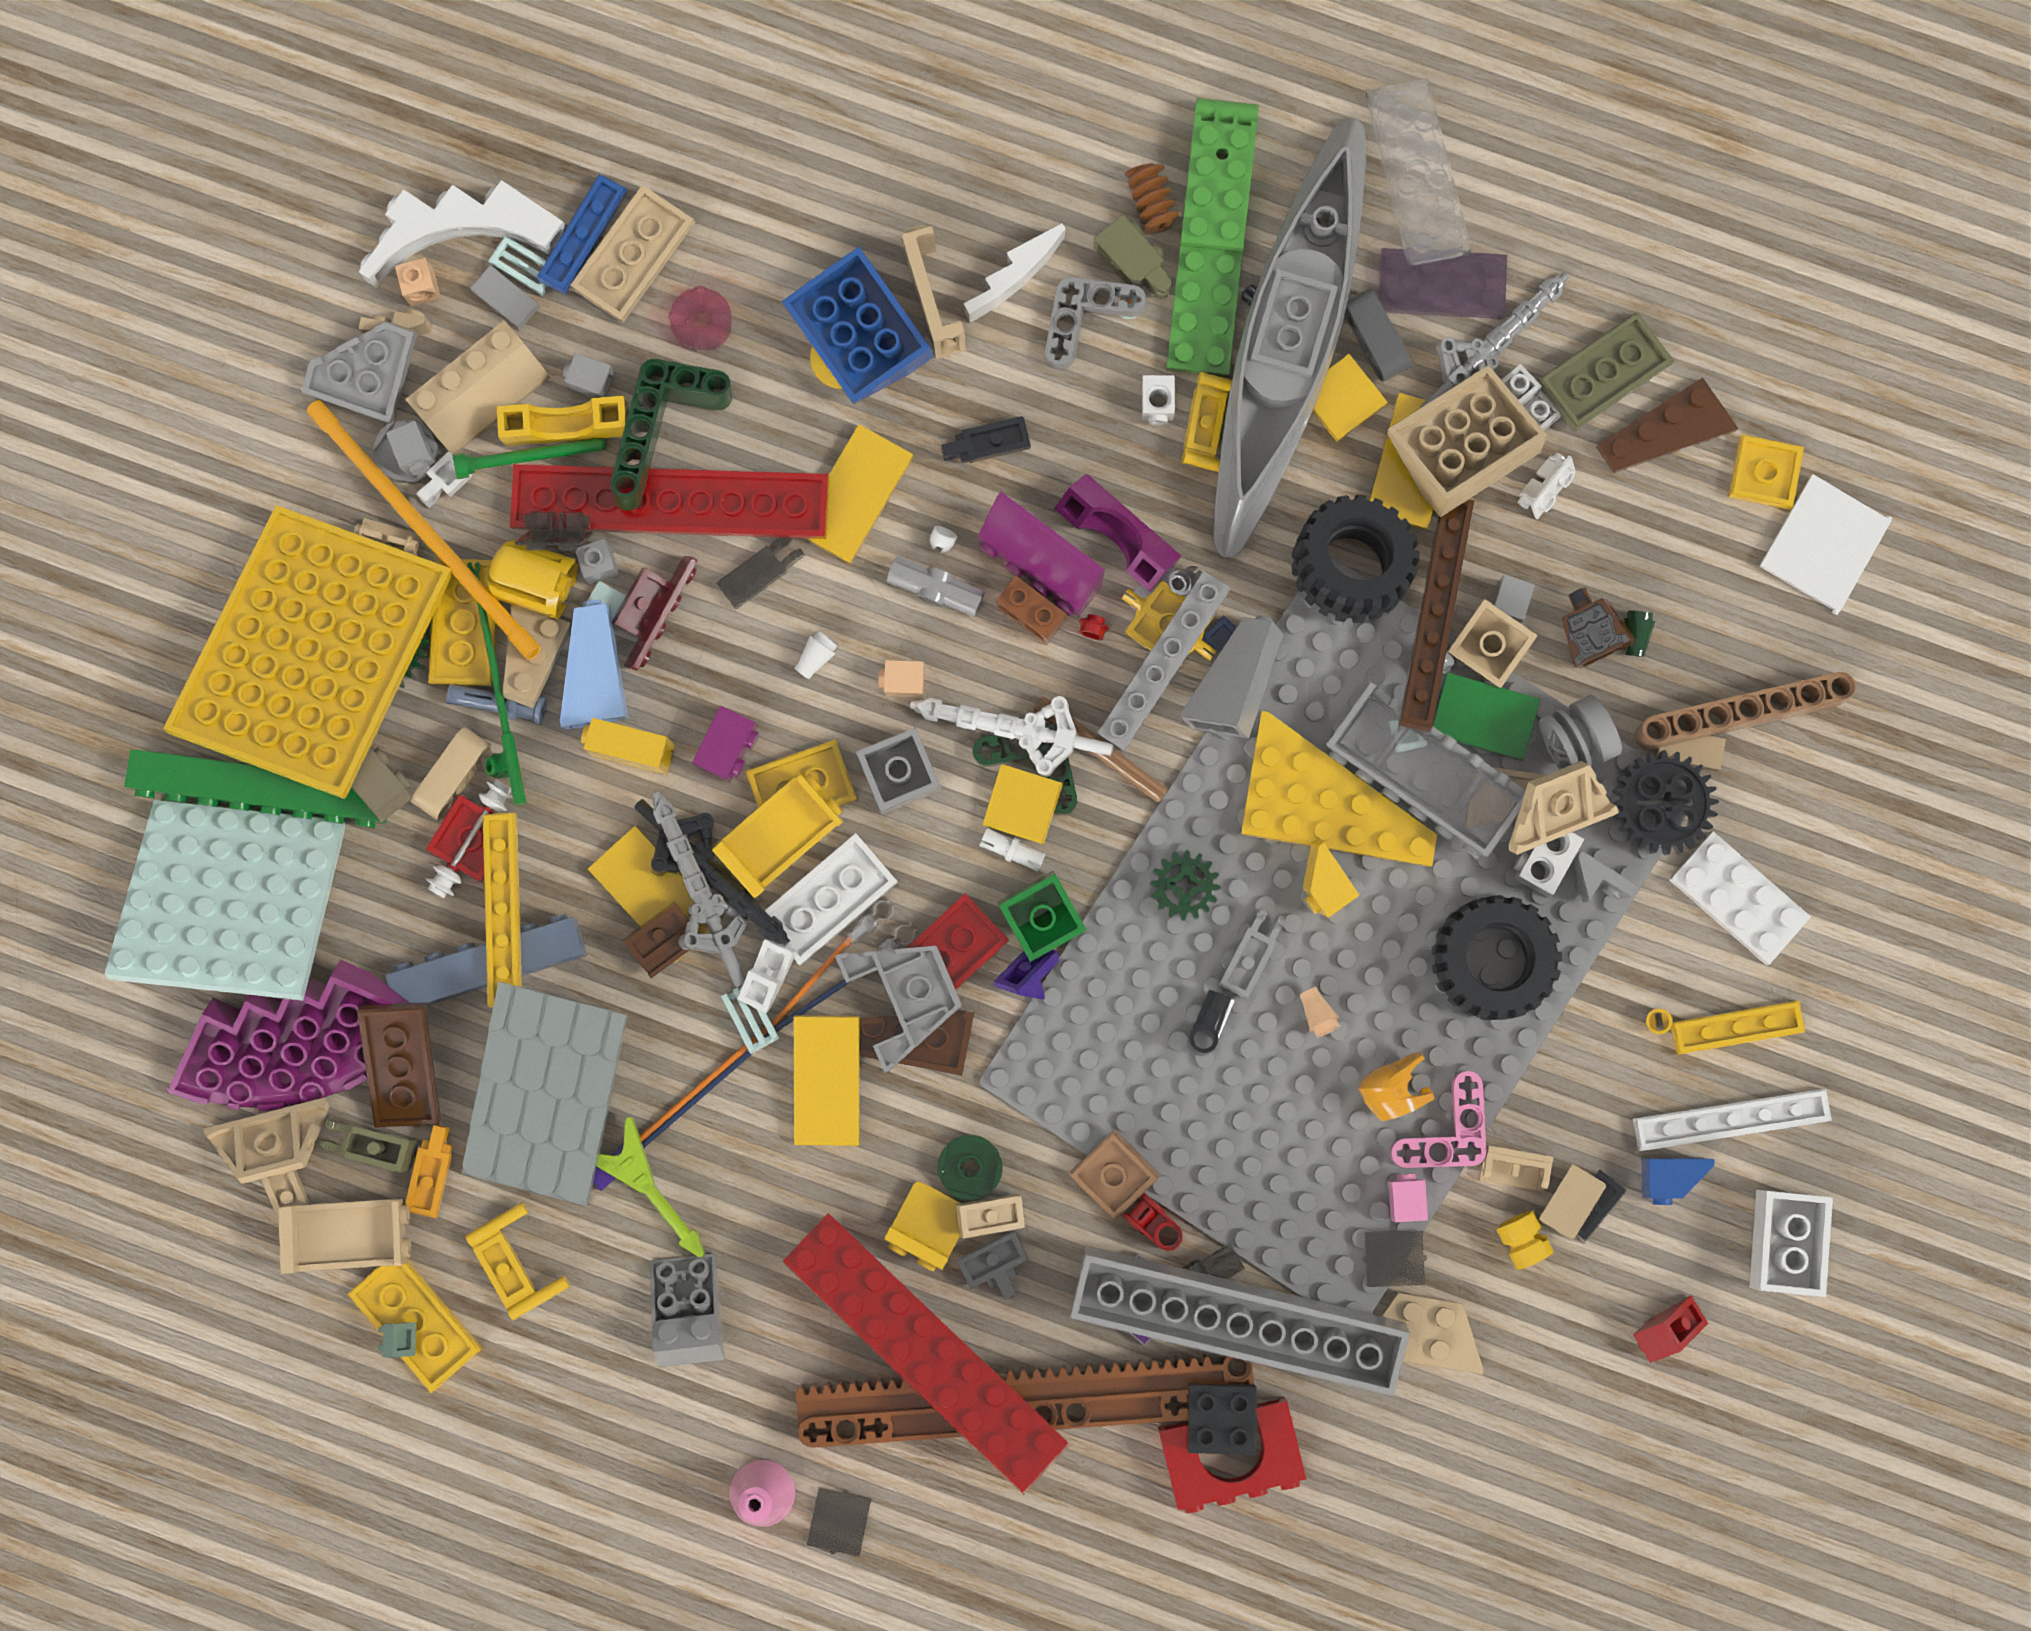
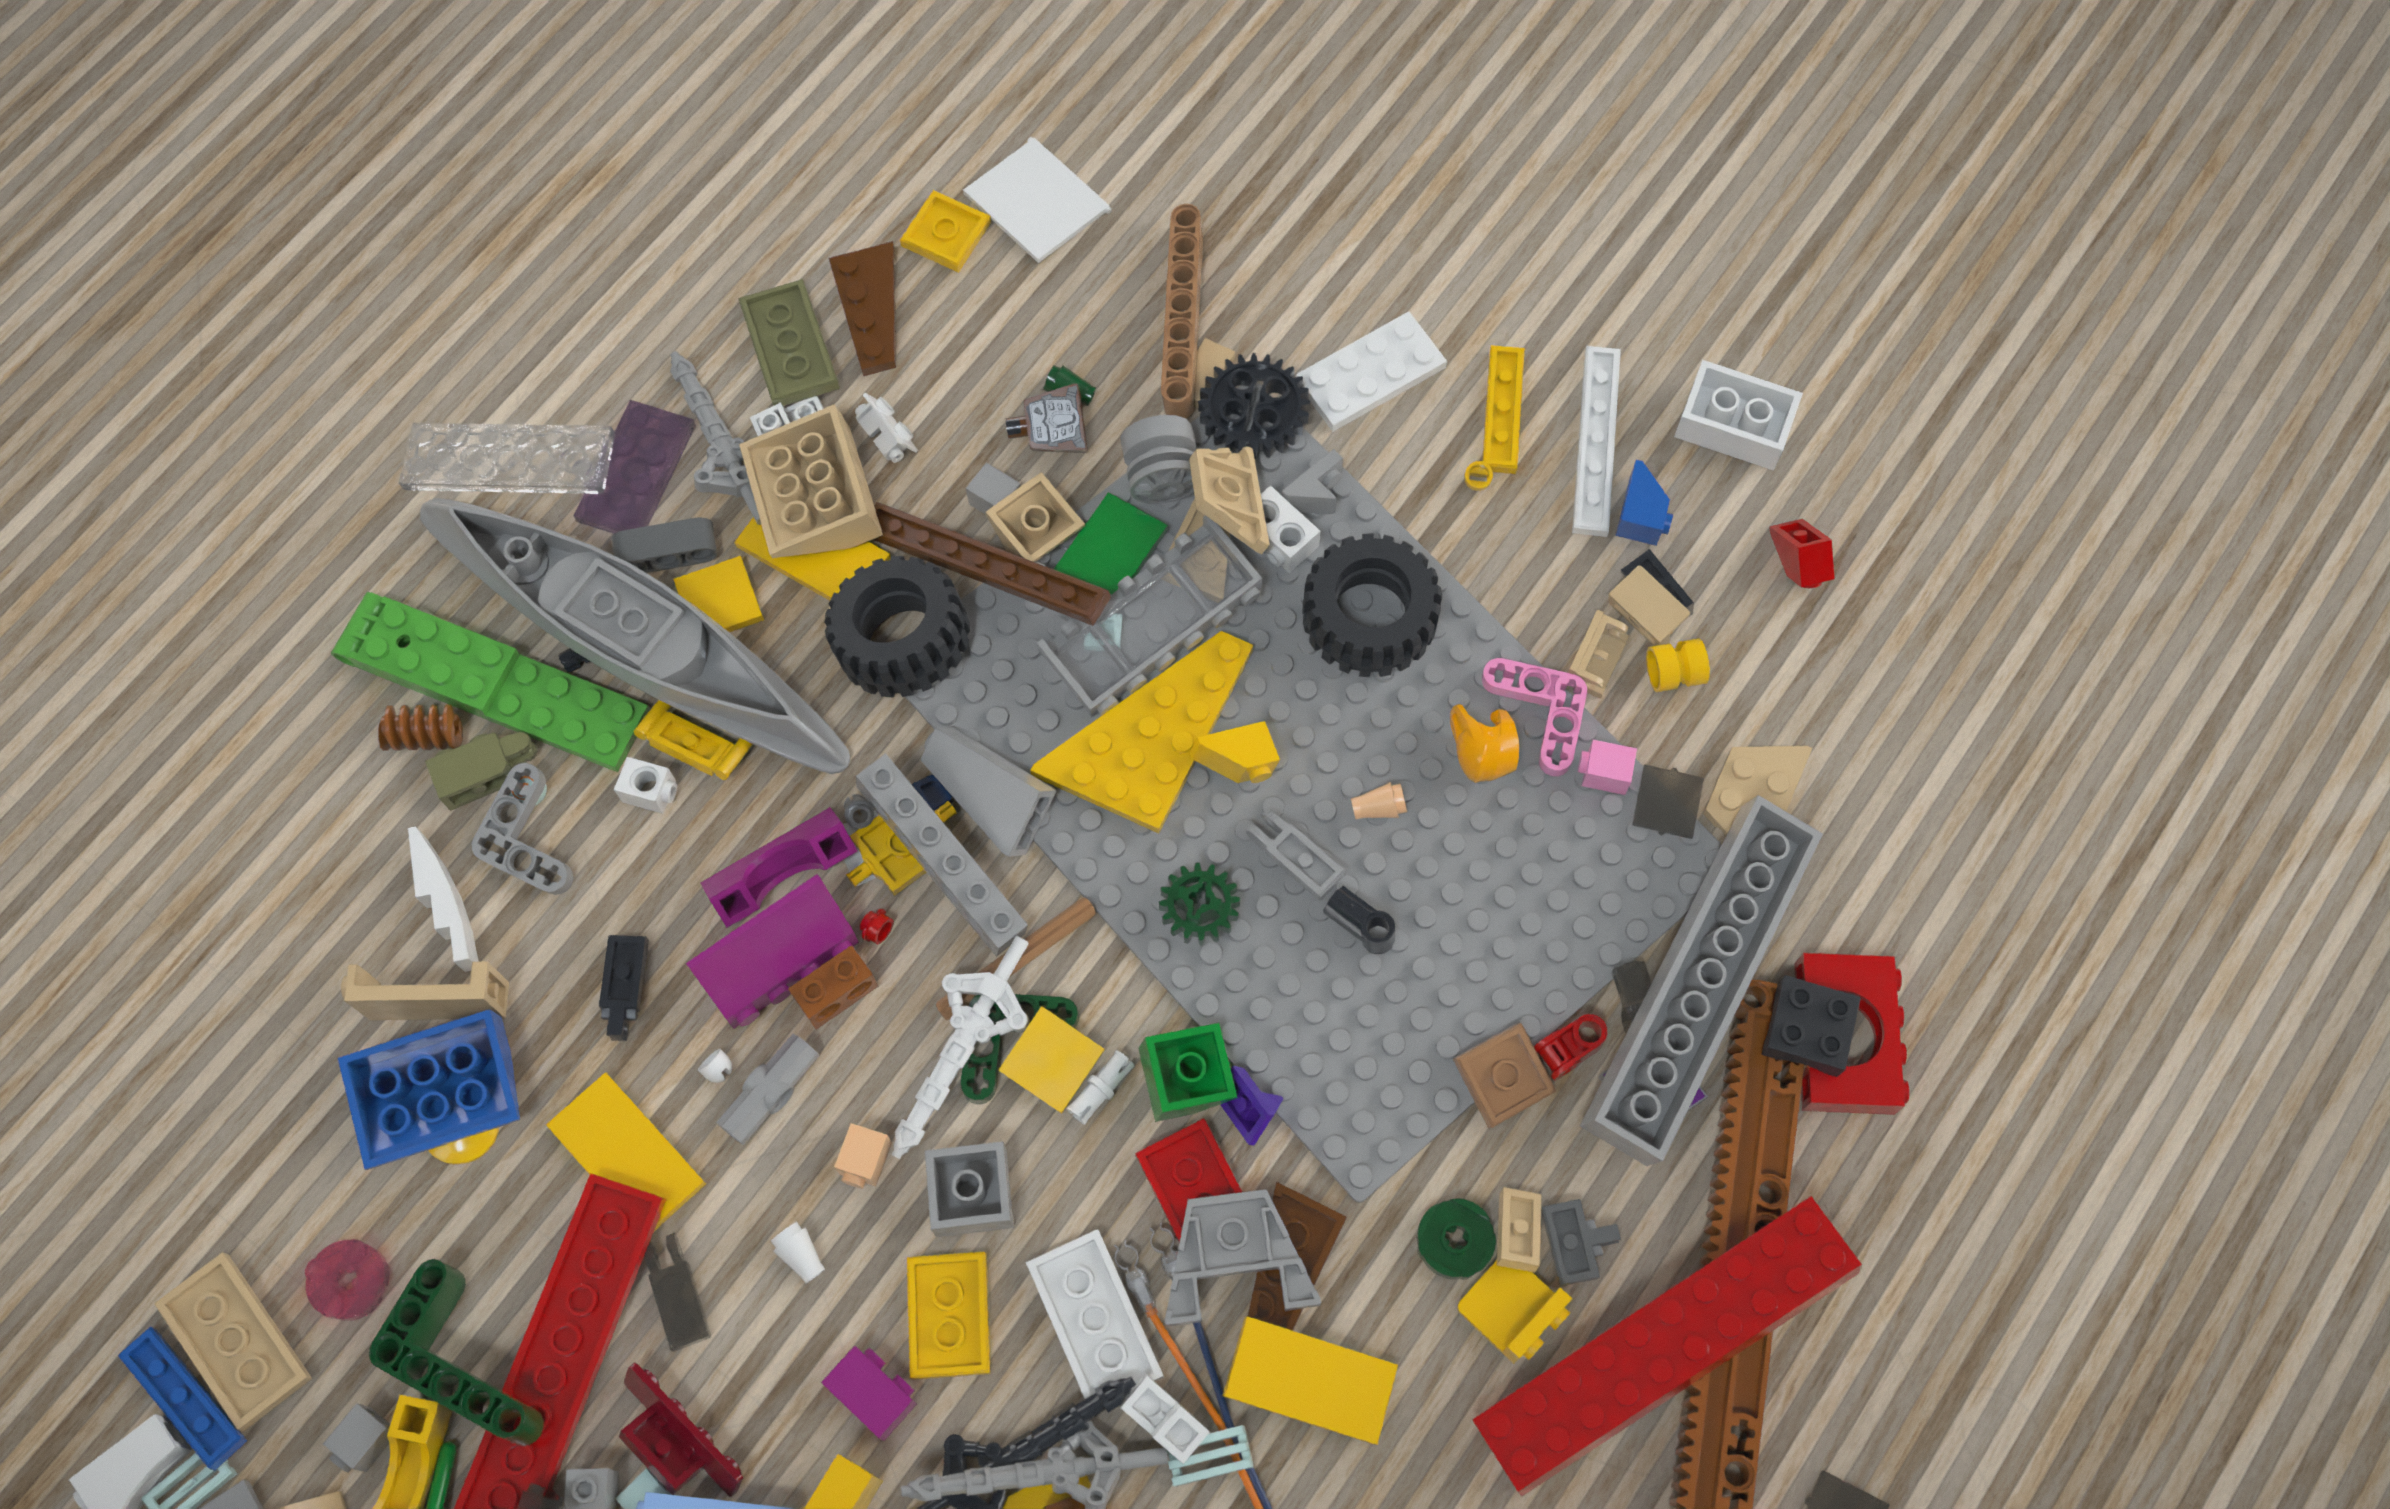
camera: 75 degrees left, 15 degrees down
yellow panel [712,771,843,898] -> none

